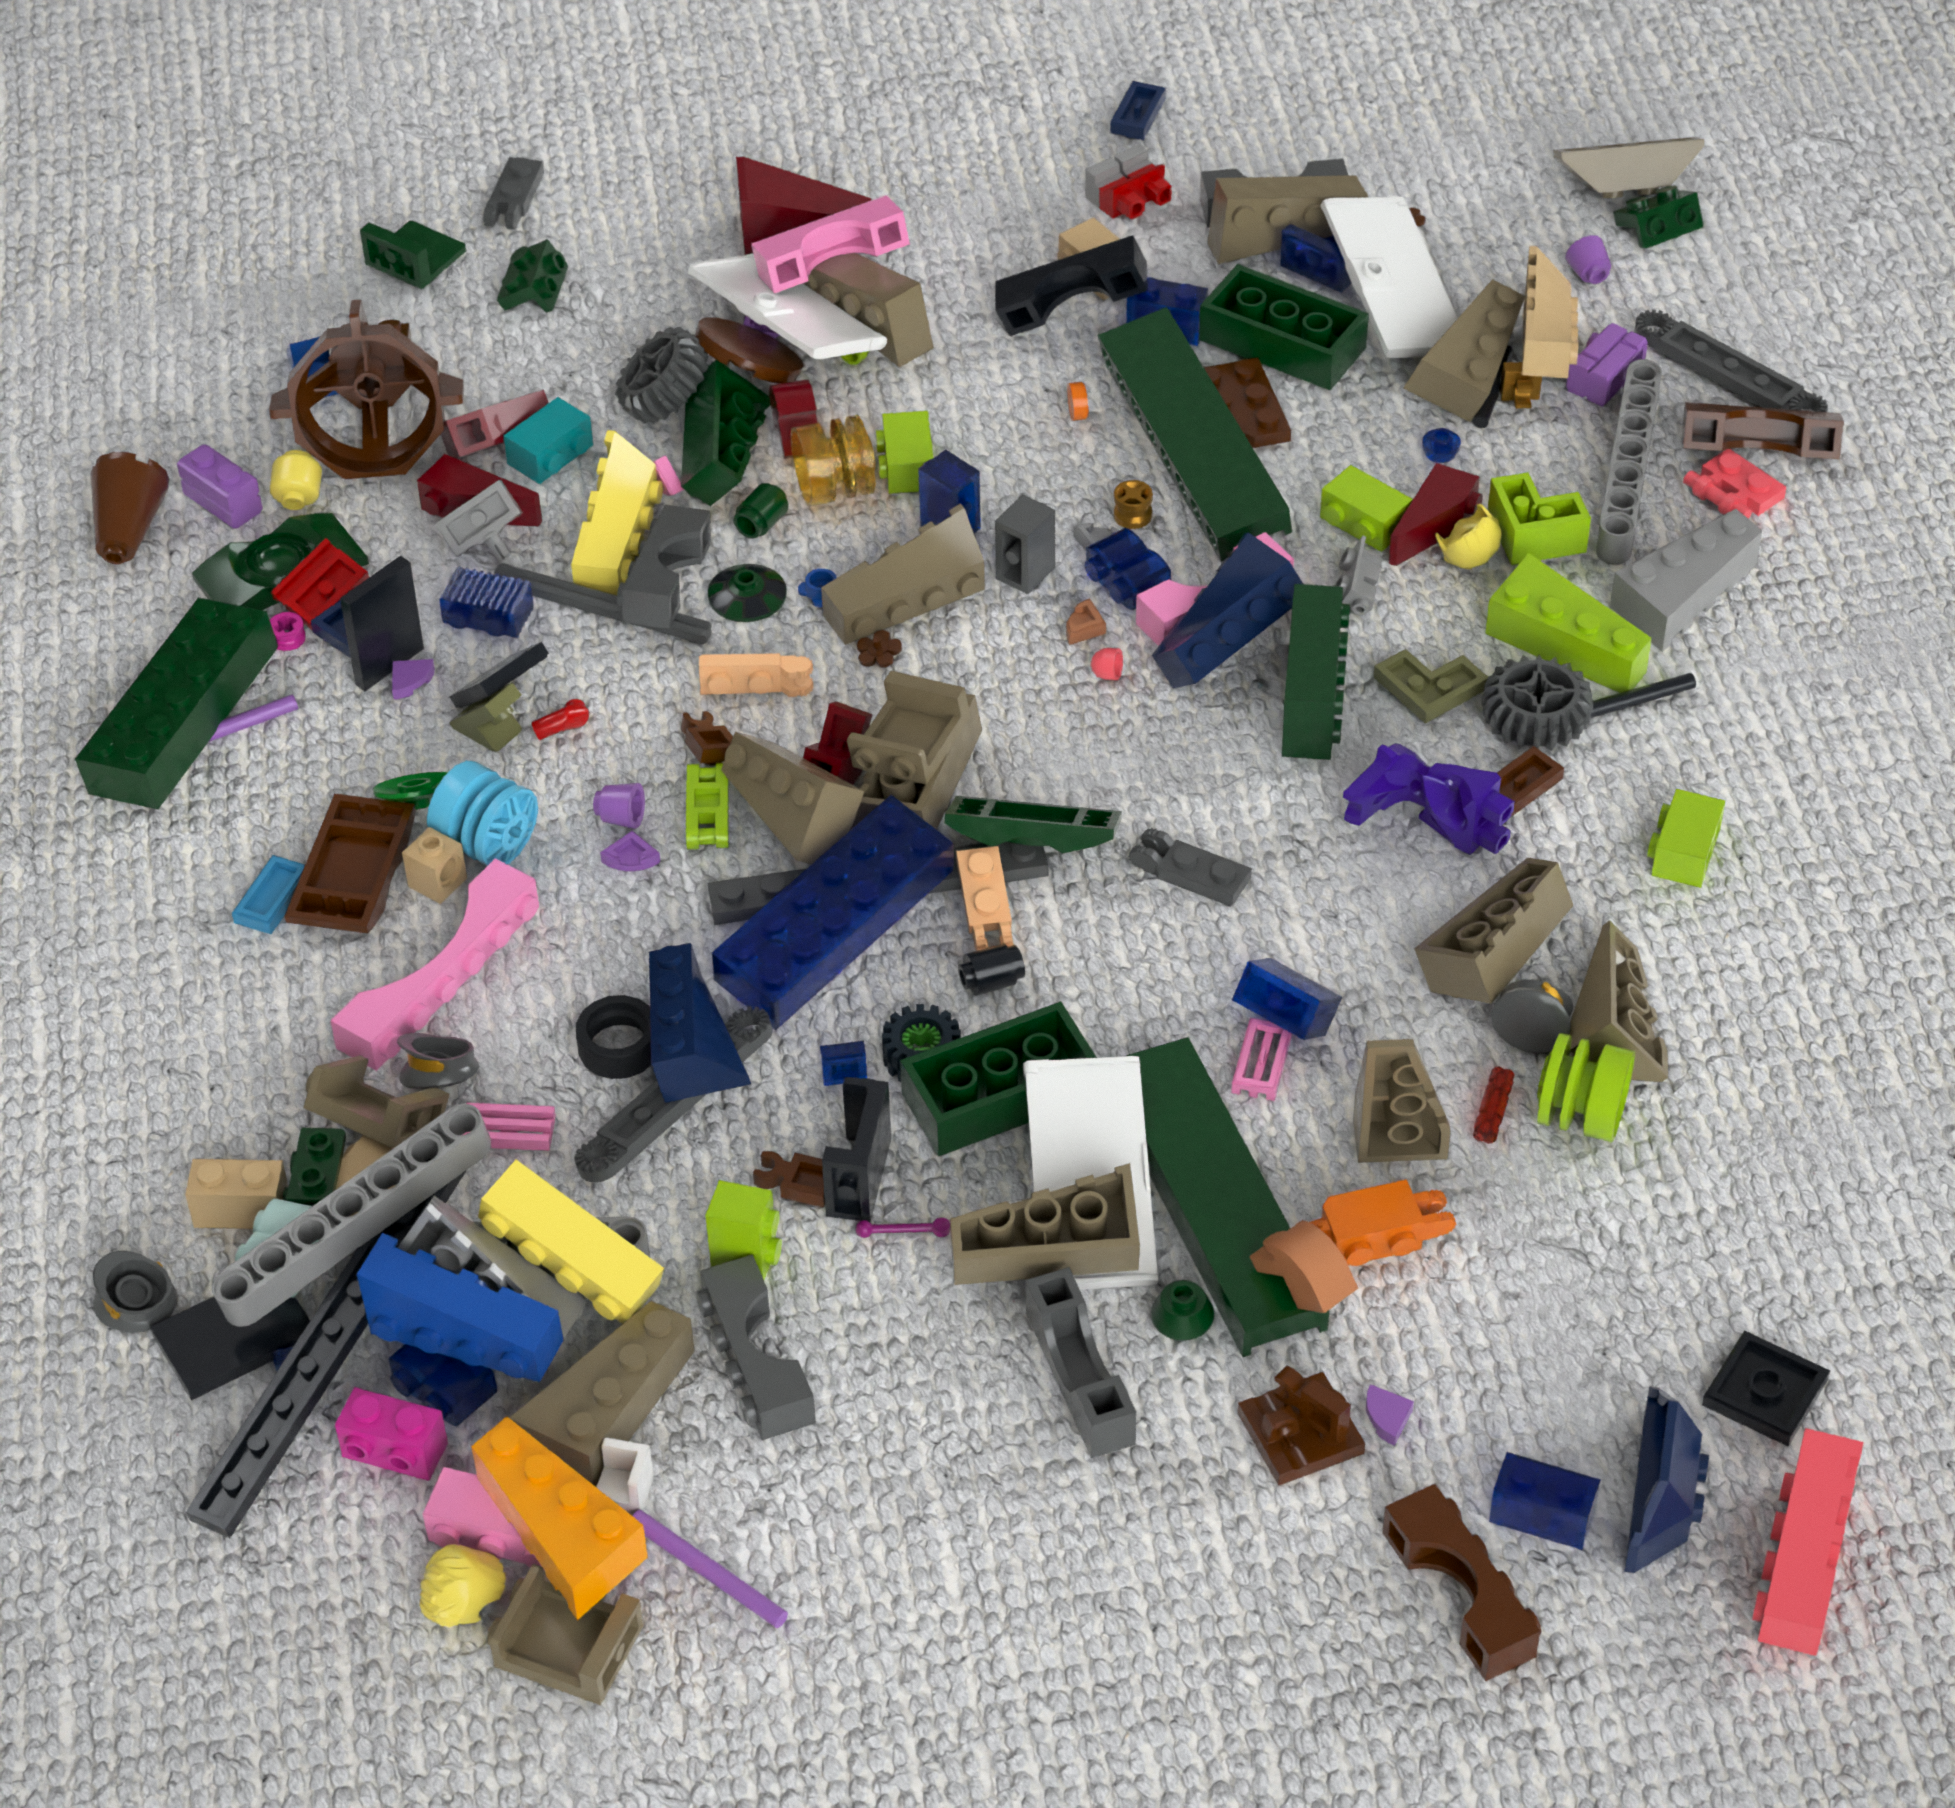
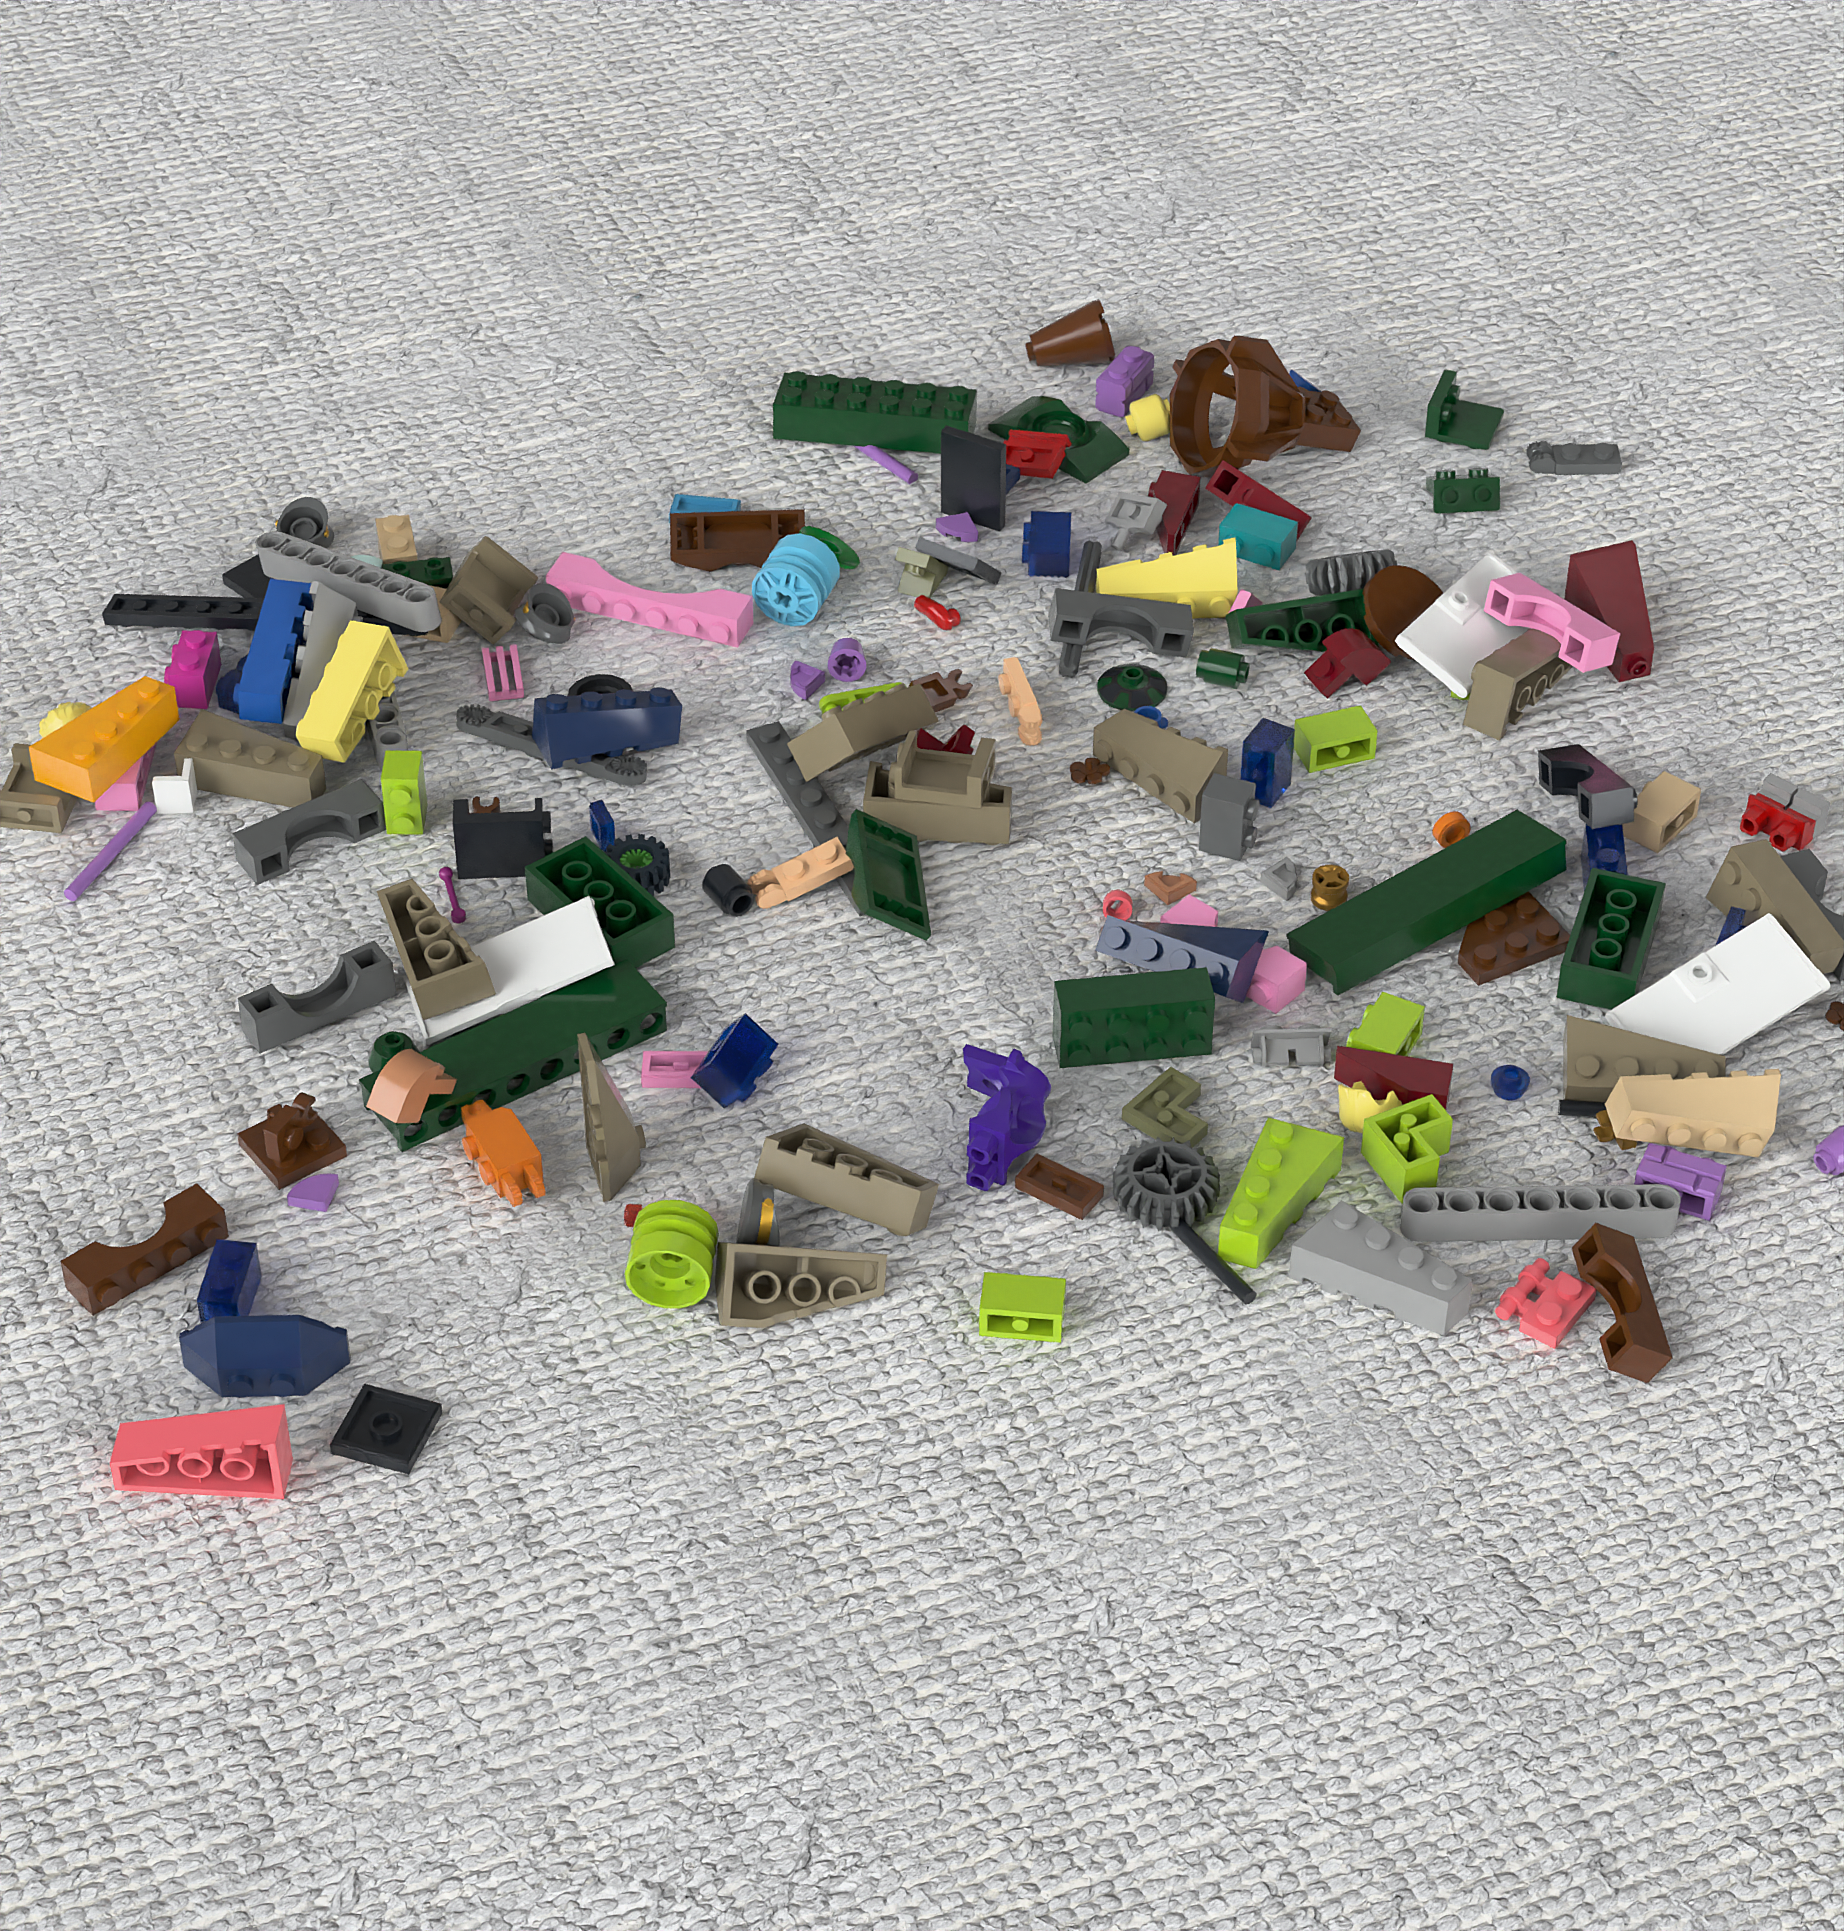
camera: 75 degrees right, 5 degrees down
tan brick [402,827,467,904] -> none
clear blue brick [712,795,953,1030] -> none
clear yellow wheel [791,414,876,506] -> none
clear blue brick [1084,527,1171,610] -> none
dark grey hinge [1128,828,1252,907] -> none
dark grey plate [1634,309,1828,412] -> none

